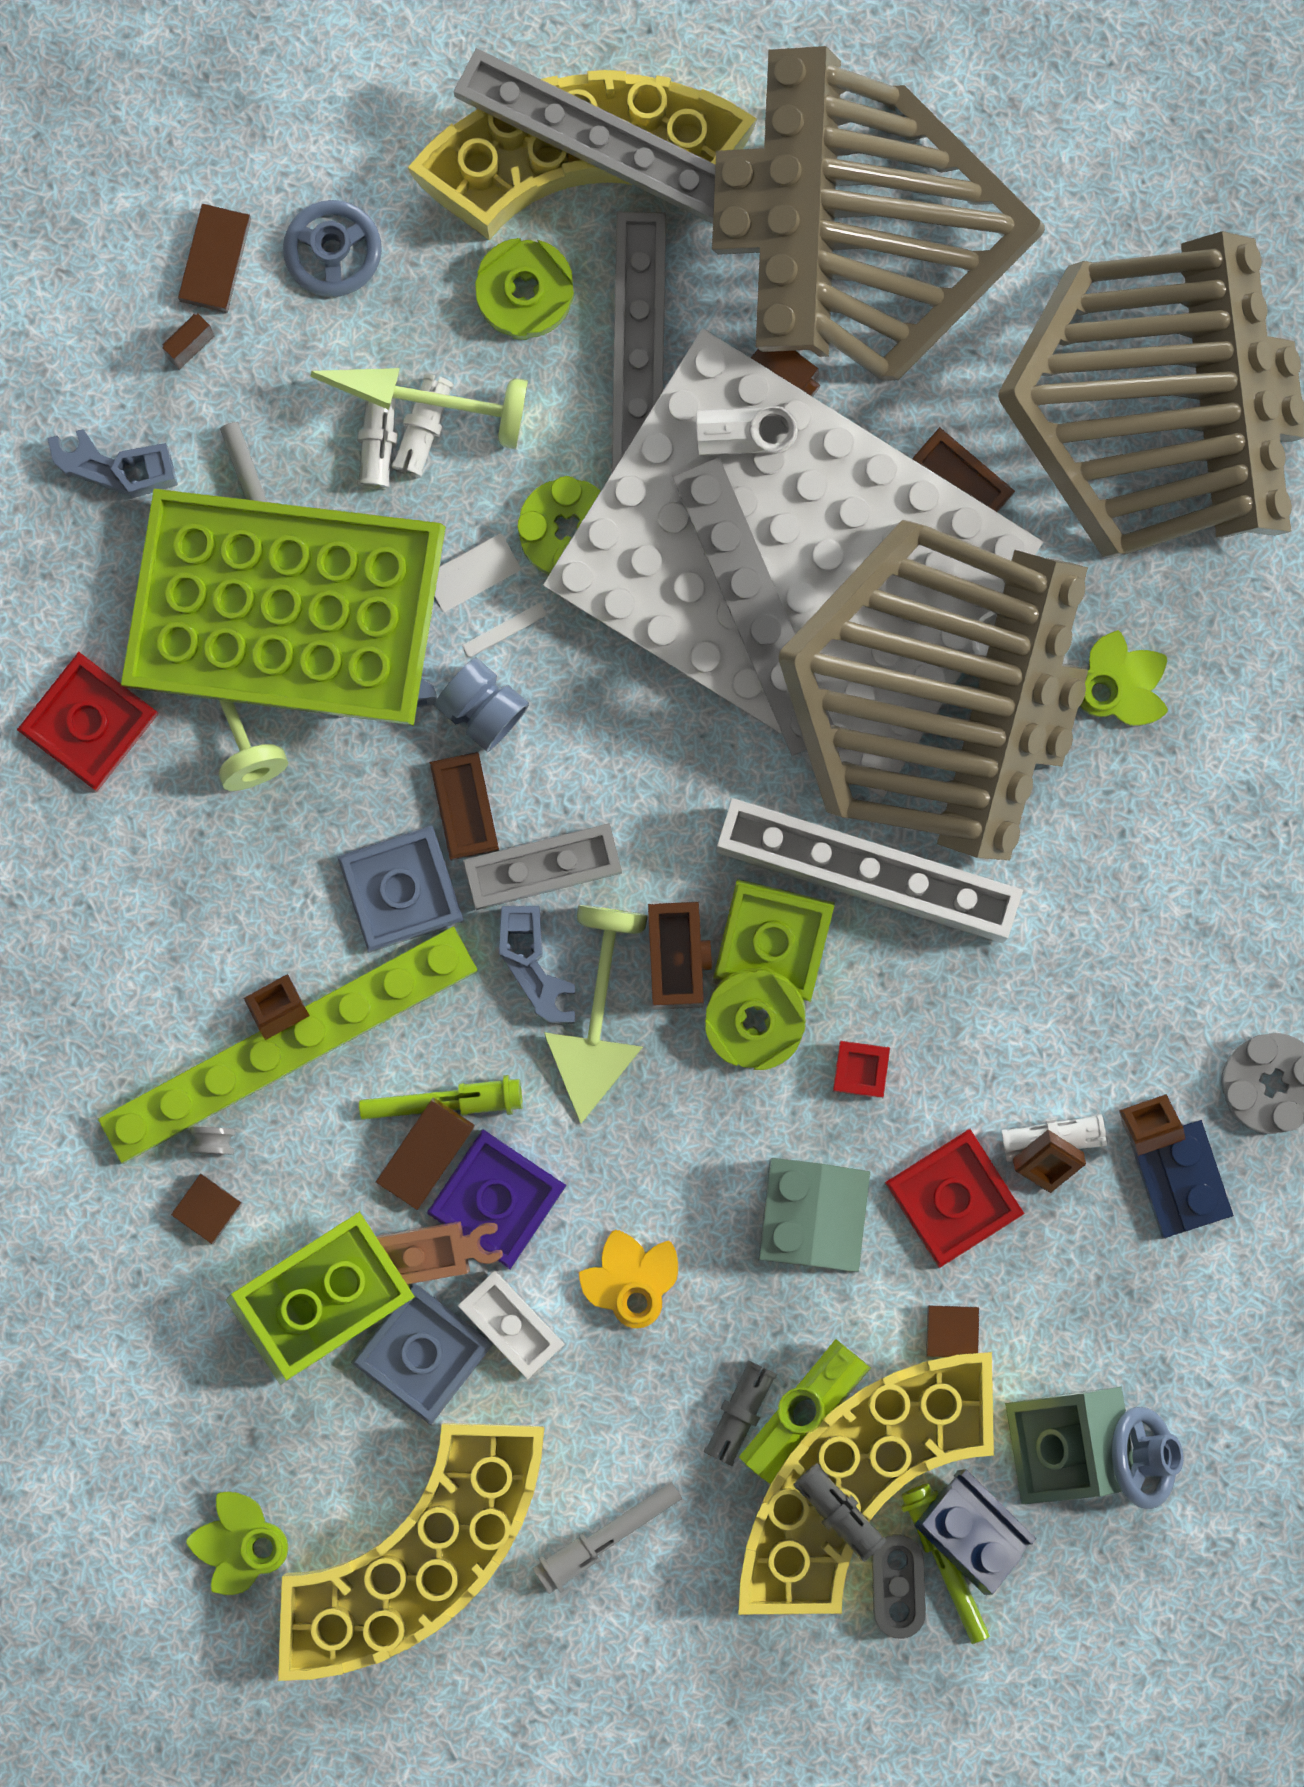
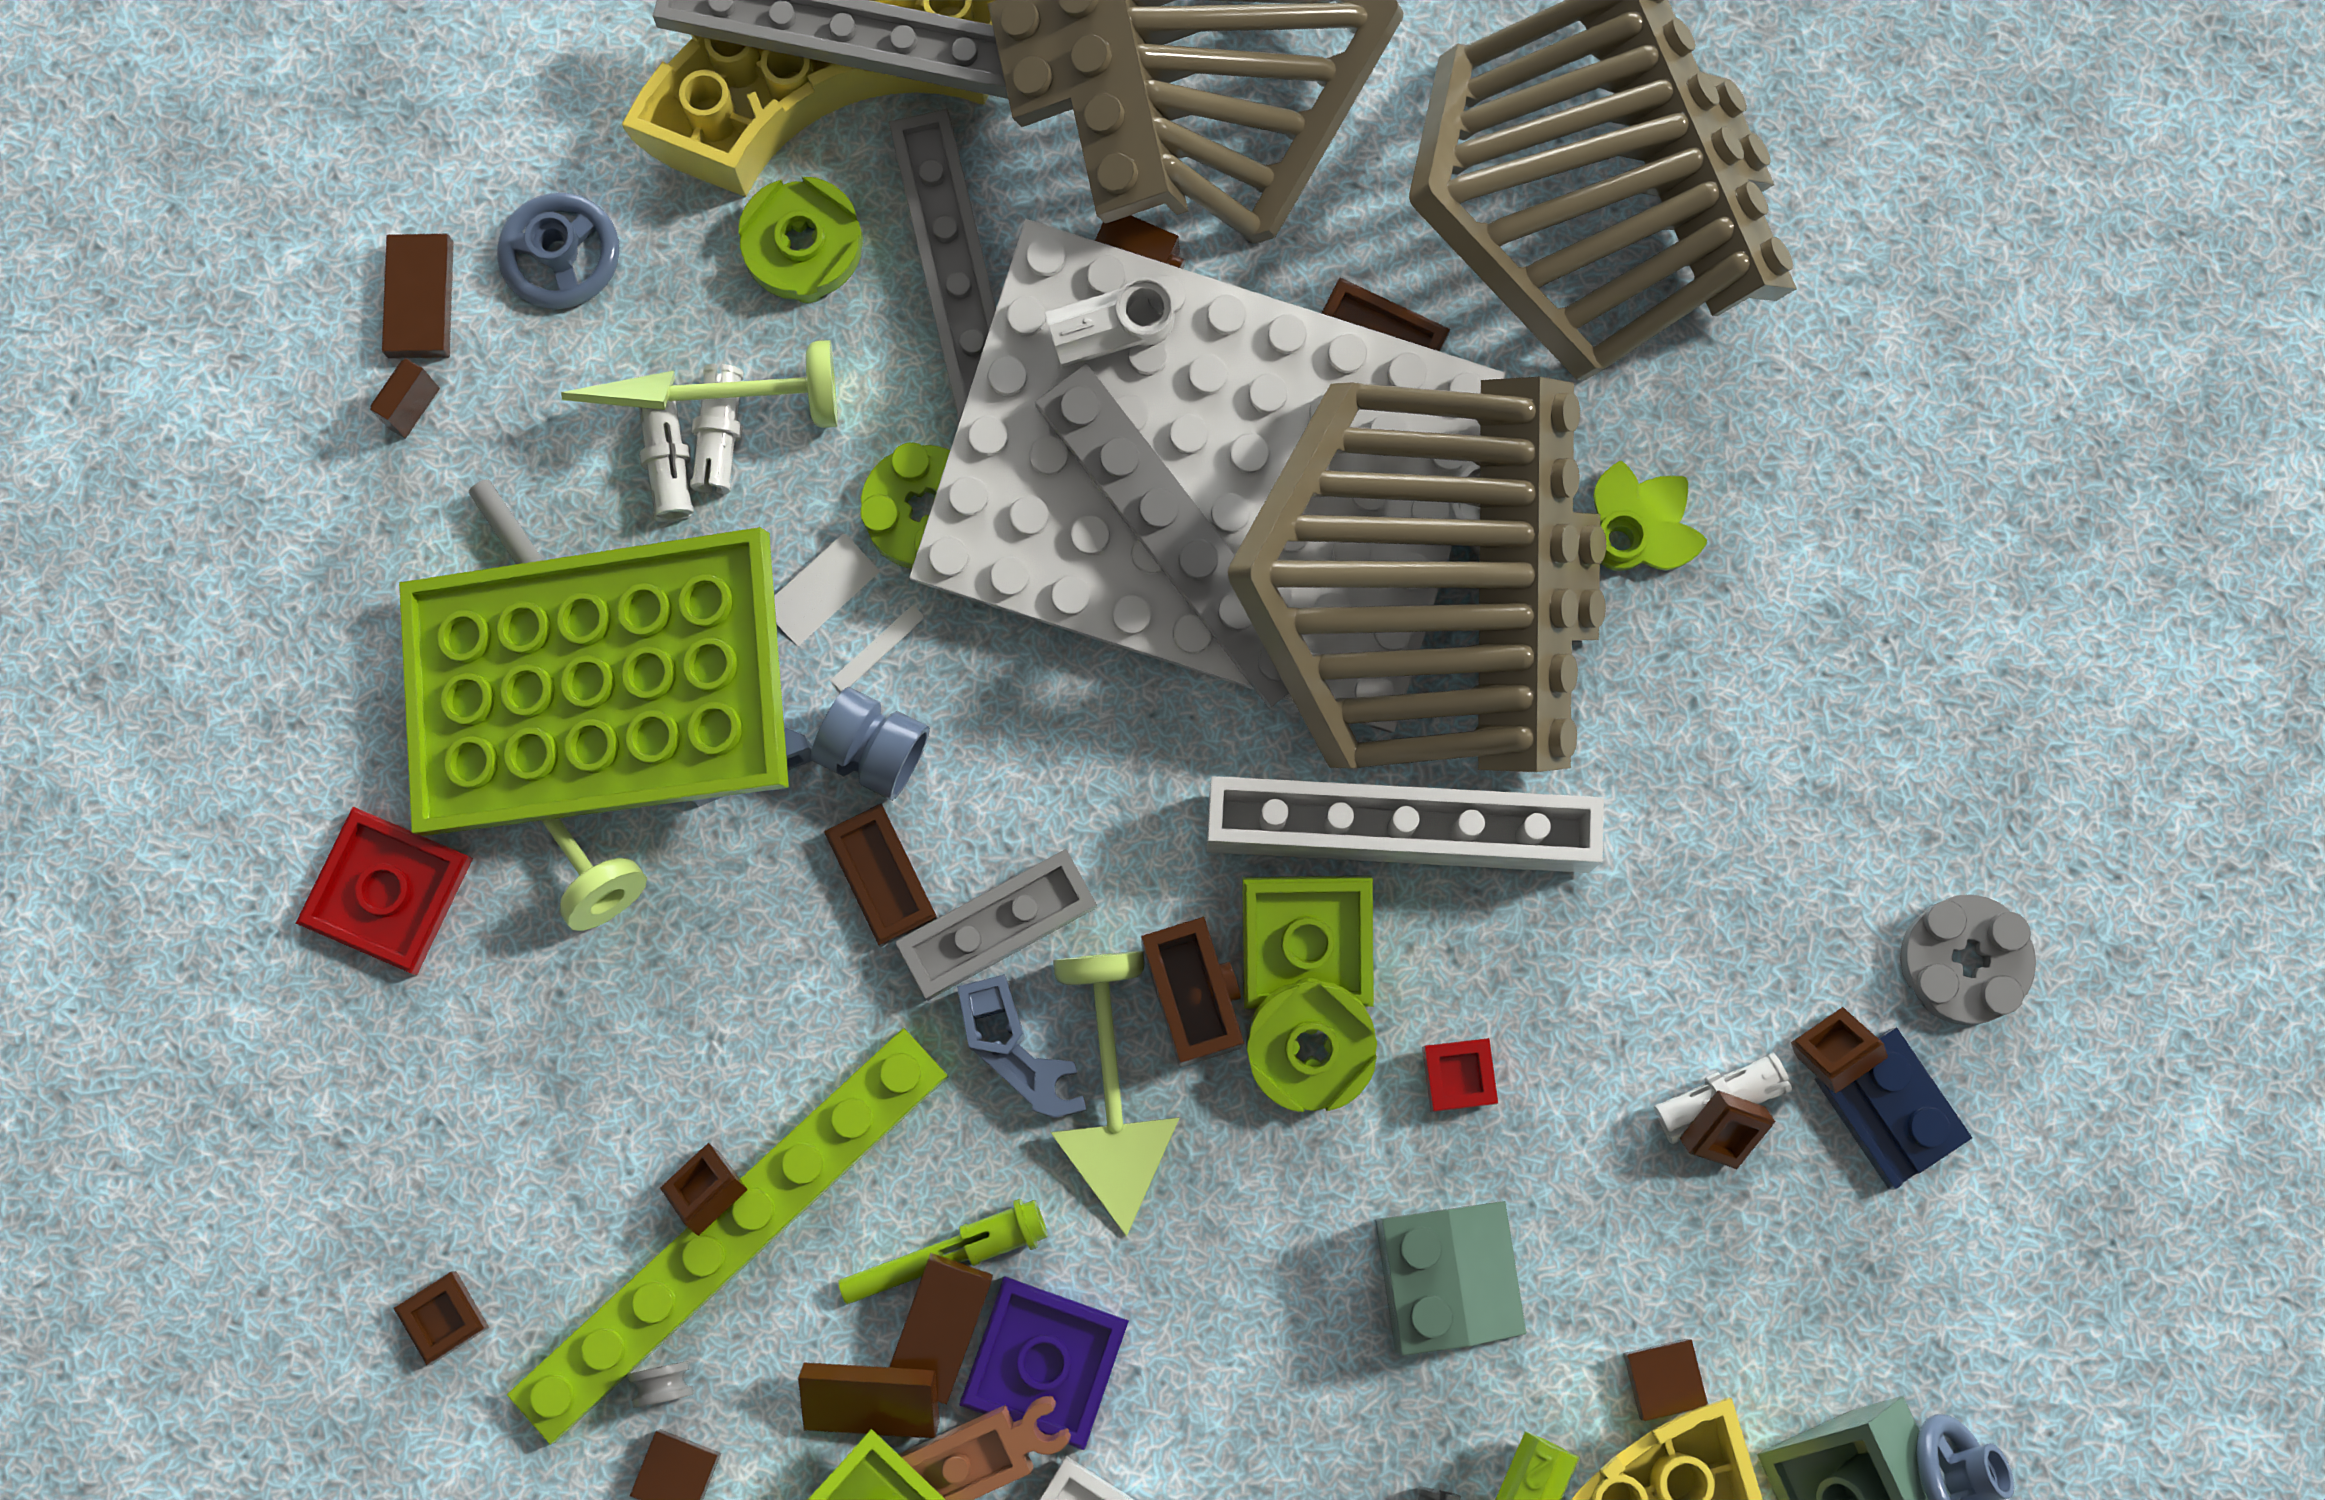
camera: 15 degrees left, 5 degrees down
sand blue piece [47,429,178,498] -> none
sand blue tile [337,826,464,953] -> none
yellow plate [579,1229,678,1328] -> none
red tile [884,1129,1025,1268] -> none
none -> reddish brown tile [393,1271,490,1366]
none -> reddish brown tile [798,1362,940,1438]

